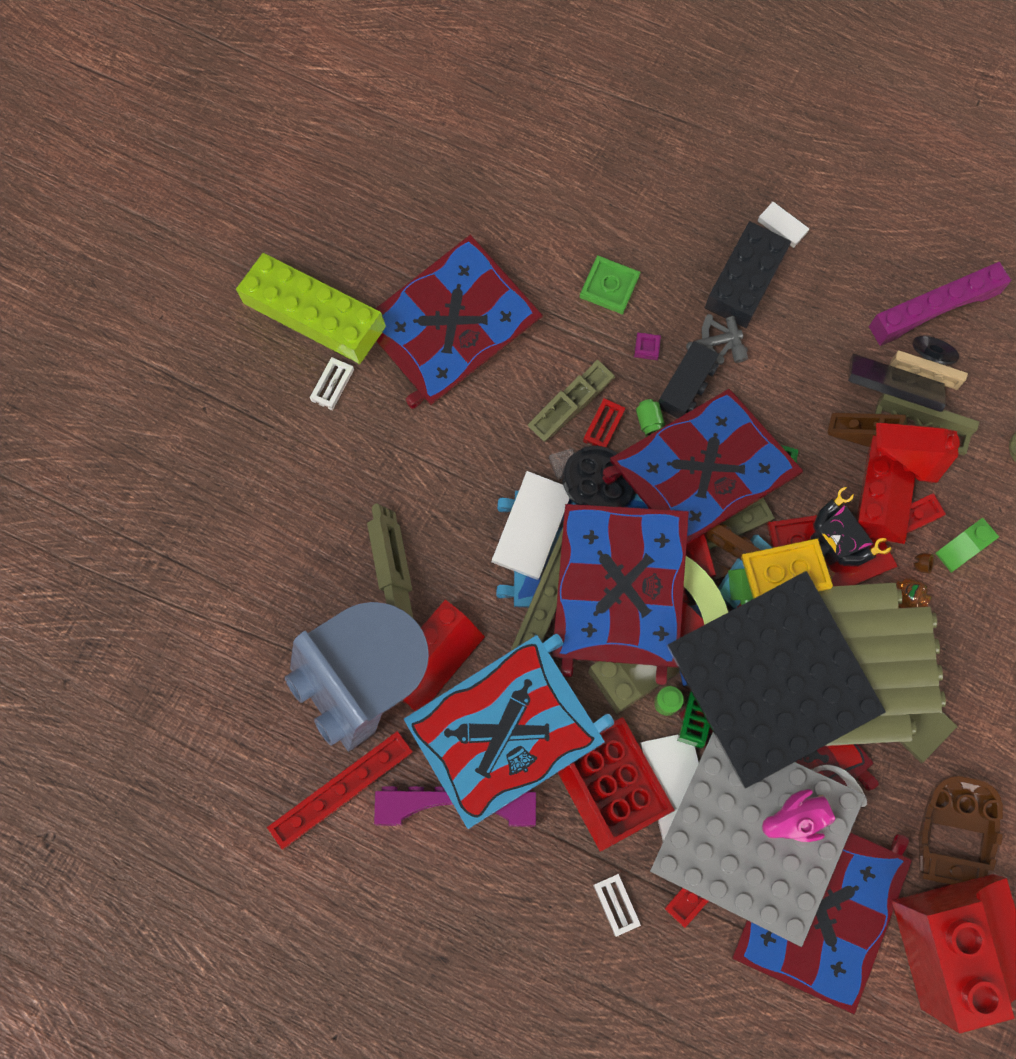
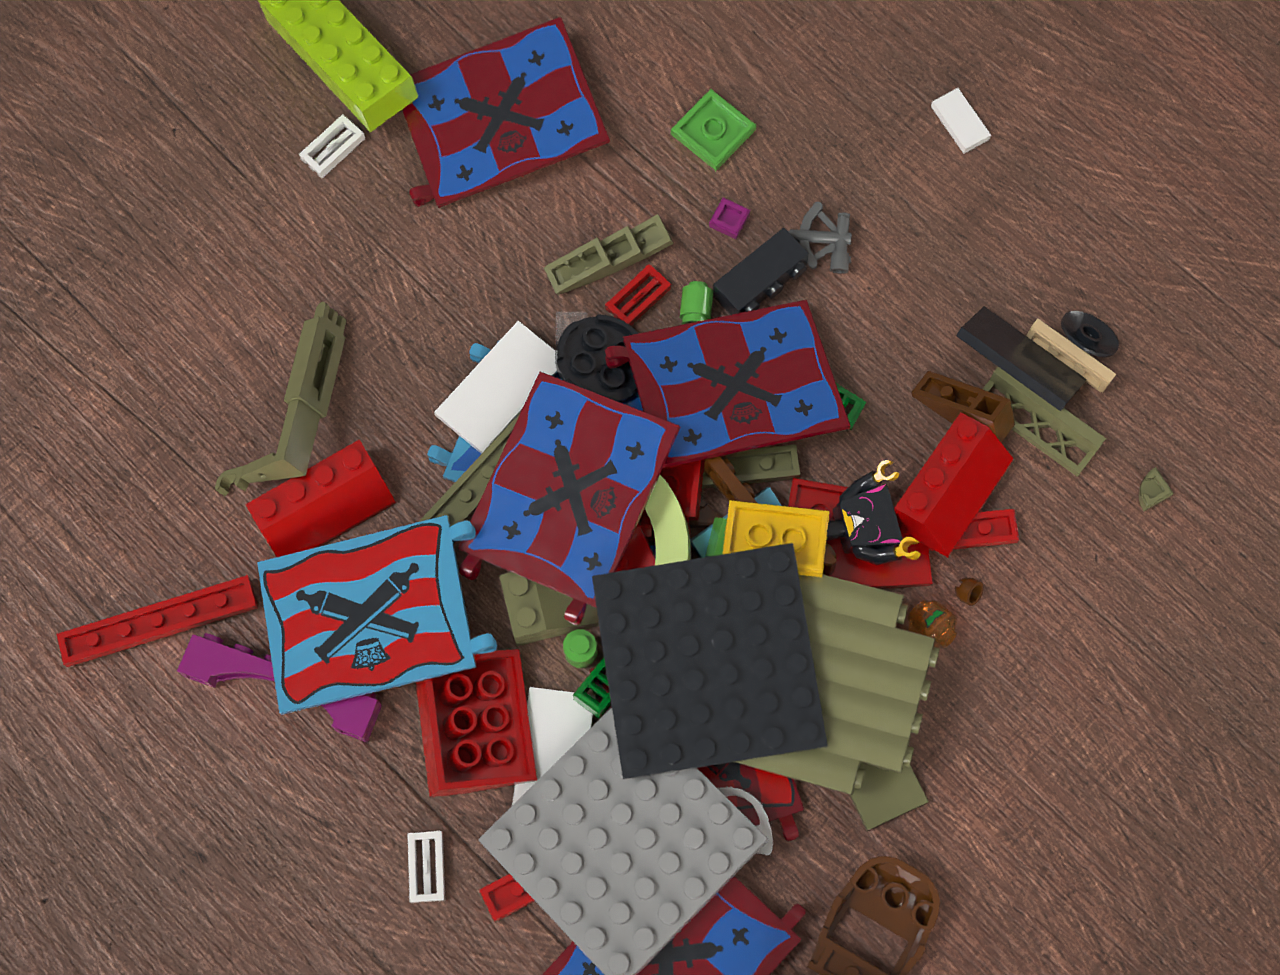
camera: 25 degrees right, 0 degrees up
sand blue plate [285,602,429,752] -> none
black brick [704,221,792,329] -> none
dark pink animal [762,789,835,842] -> none
magenta arch [869,262,1011,346] -> none
red wedge [876,423,960,483] -> none
bright green slope [935,518,999,573] -> none

